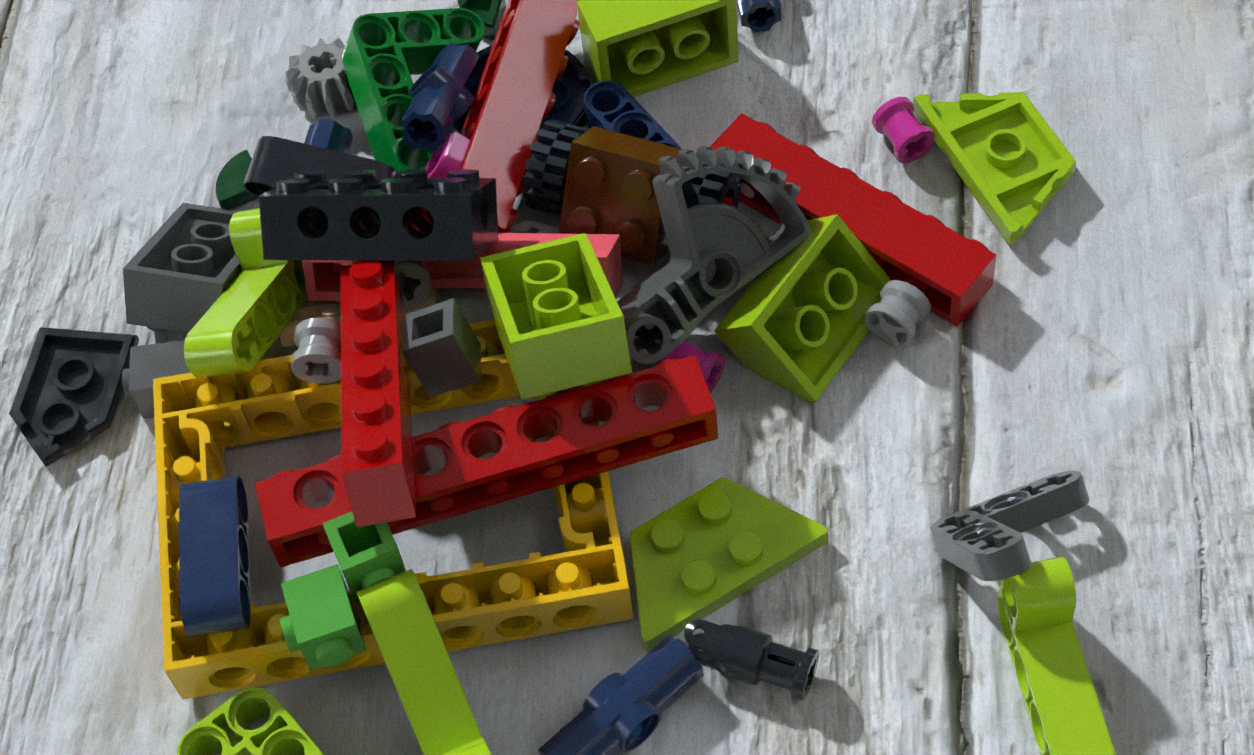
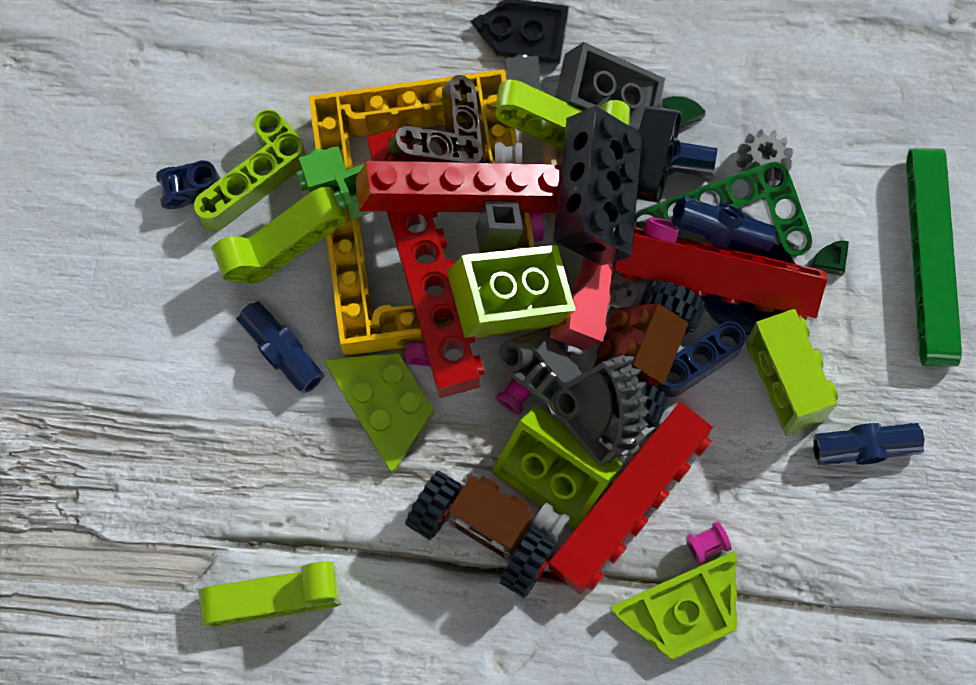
camera: 85 degrees right, 15 degrees up
dark blue beam [179,475,251,637] -> none
black piece [684,619,819,701] -> none
dark grey beam [930,471,1090,581] -> none
none -> dark brown beam [388,75,483,163]
none -> dark pink tile [404,343,430,367]
none -> brick [405,471,558,599]

